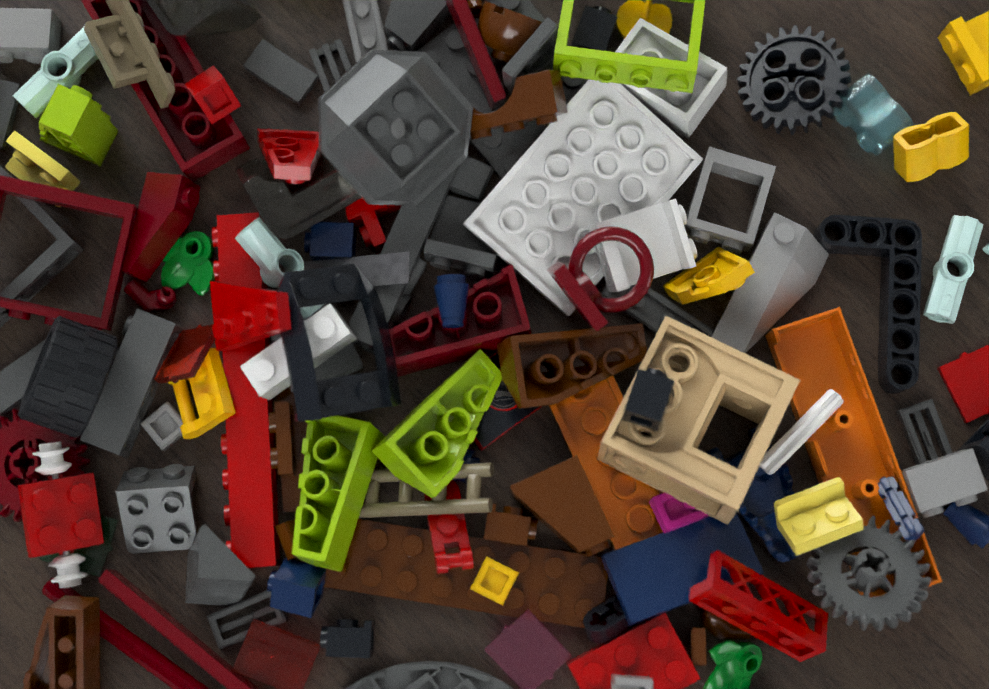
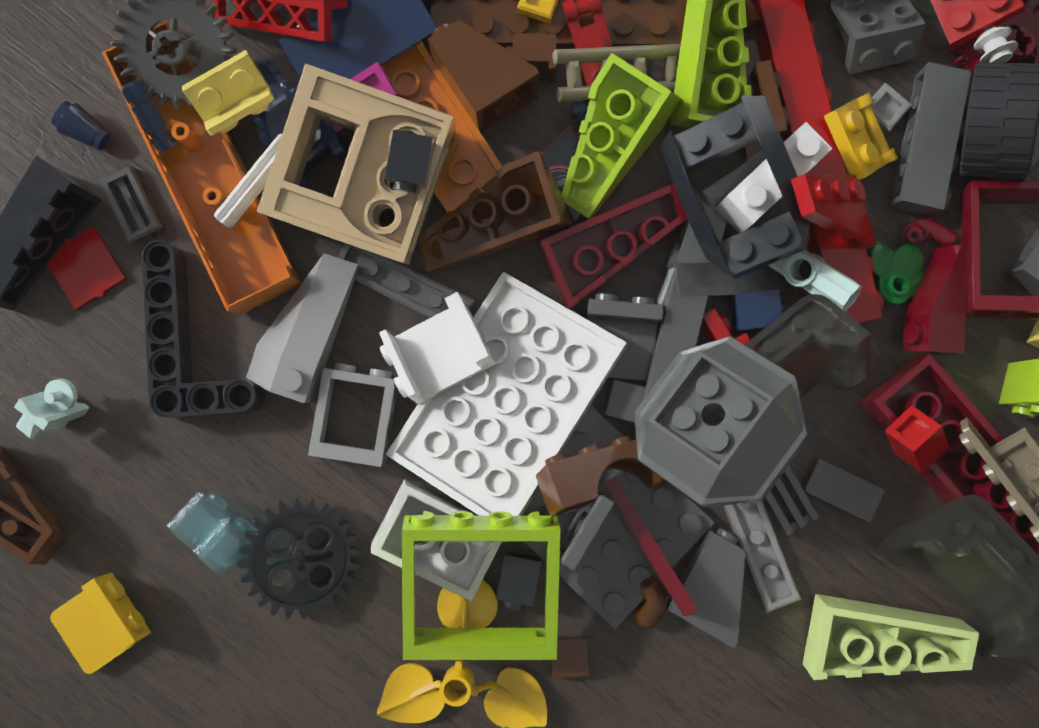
camera: 170 degrees right, 5 degrees up
clear red piece [154,324,215,384] -> none
red wing [257,128,321,184] -> none
dark blue cone [434,274,469,328] -> none
reddish brown cylinder [478,1,543,62] -> none
dark red tile [547,226,654,332] -> none
yellow plate [663,247,755,305] -> none
yellow brick [893,112,969,182] -> none
light grey brick [901,448,988,518] -> none
light aqua piece [923,215,984,324] -> none

